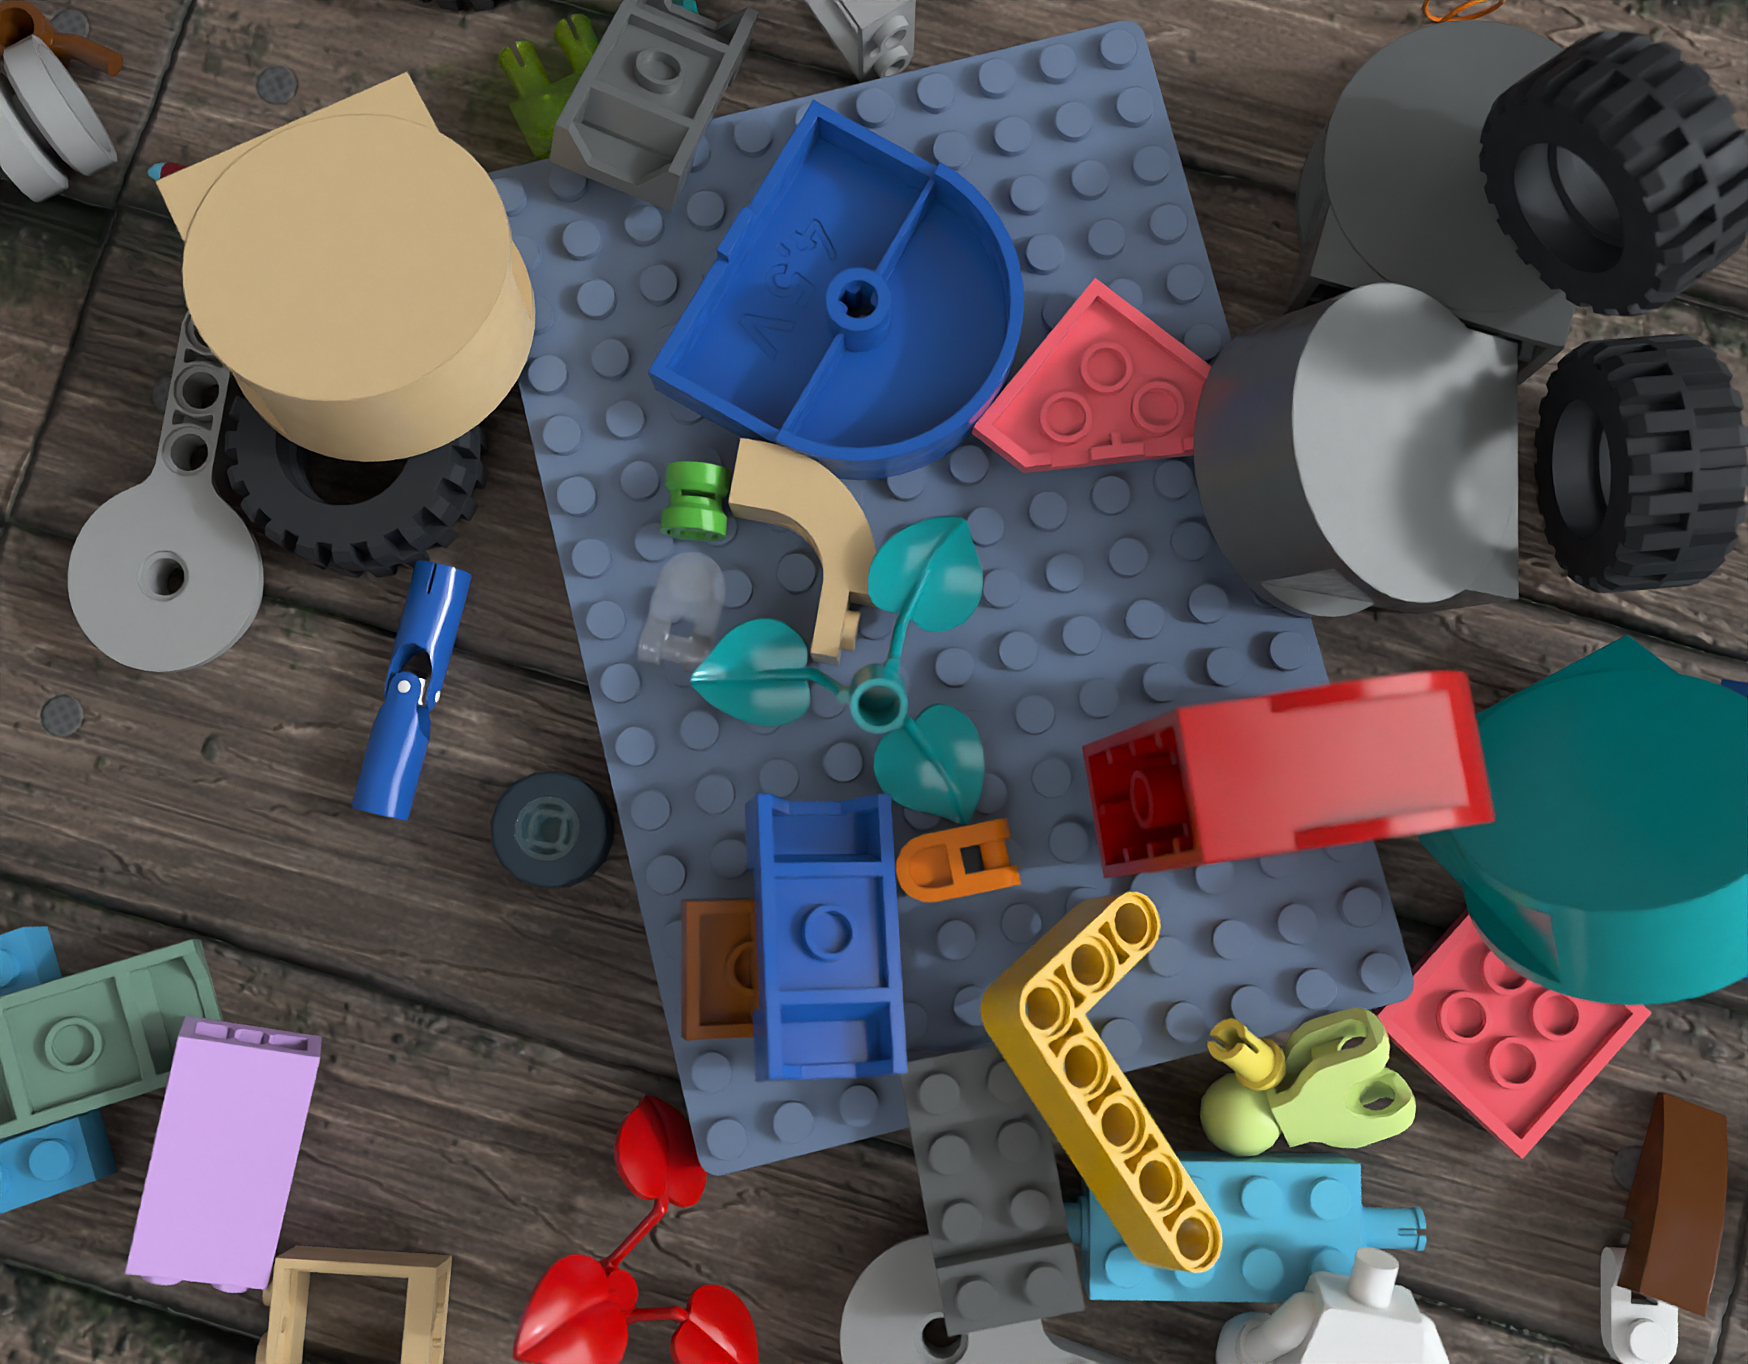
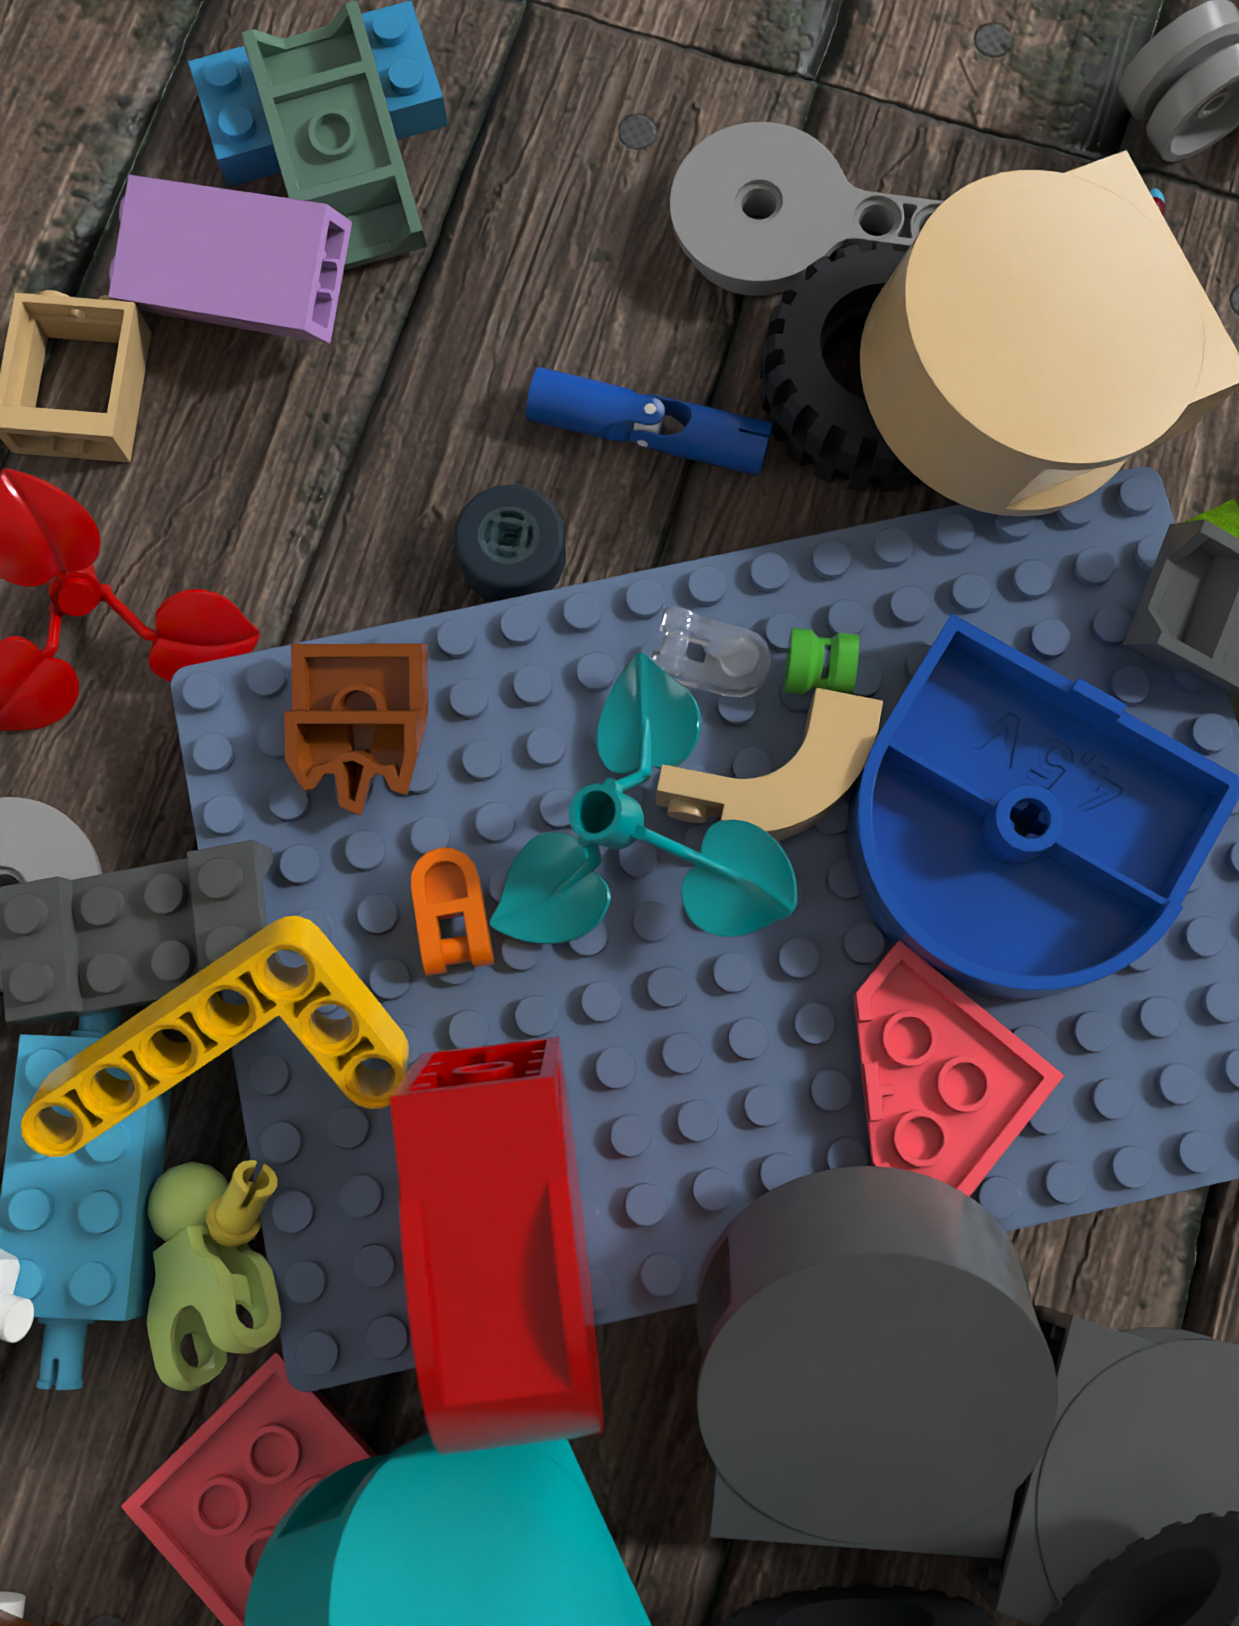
camera: 90 degrees right, 5 degrees down
blue piece [745,793,907,1082] -> none

